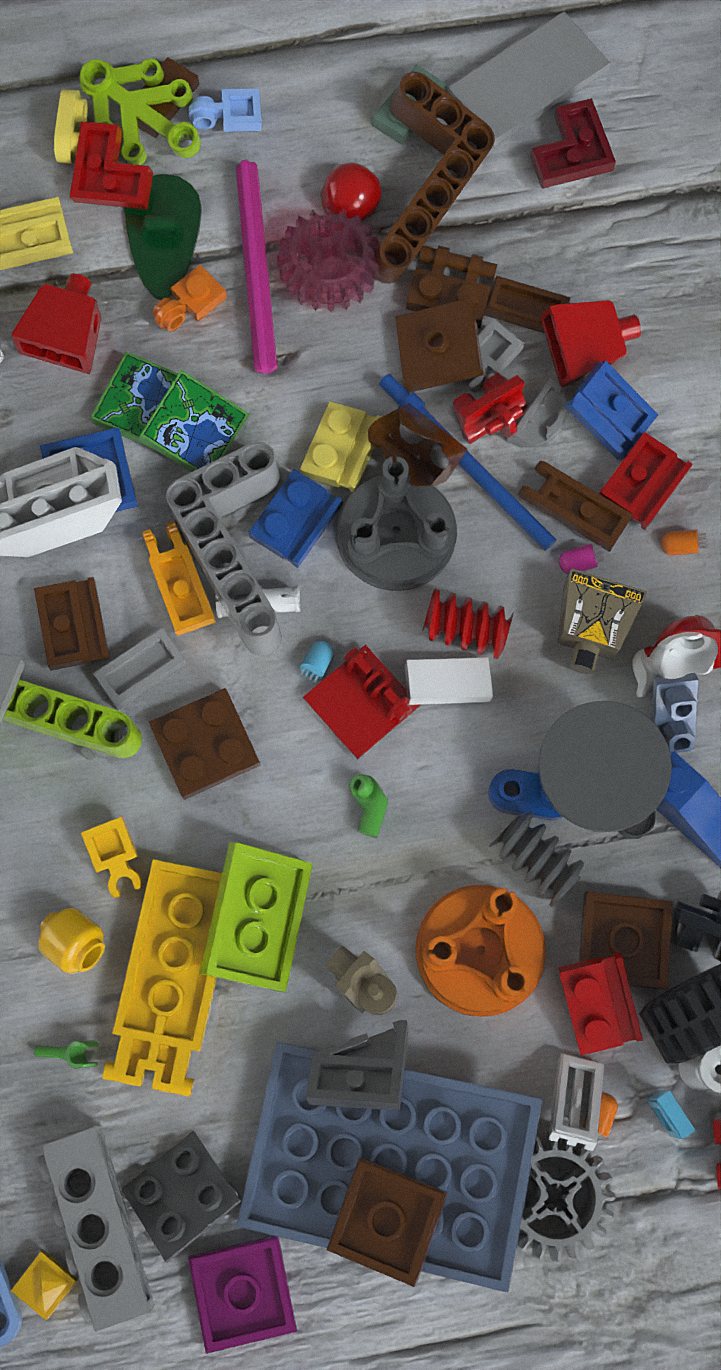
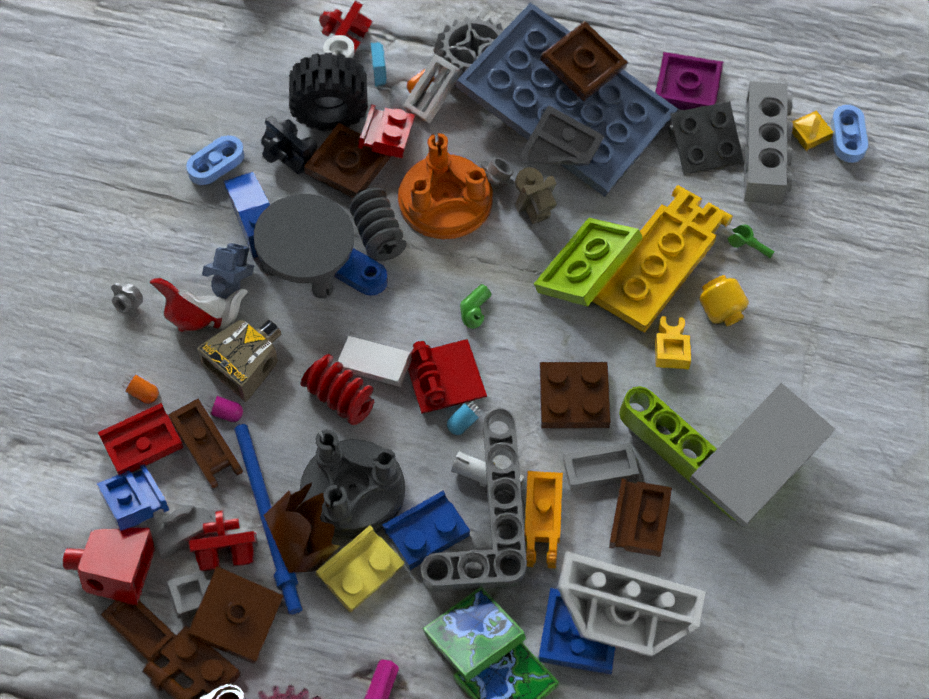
camera: 150 degrees left, 15 degrees down
none -> light grey plate [481,157,514,187]

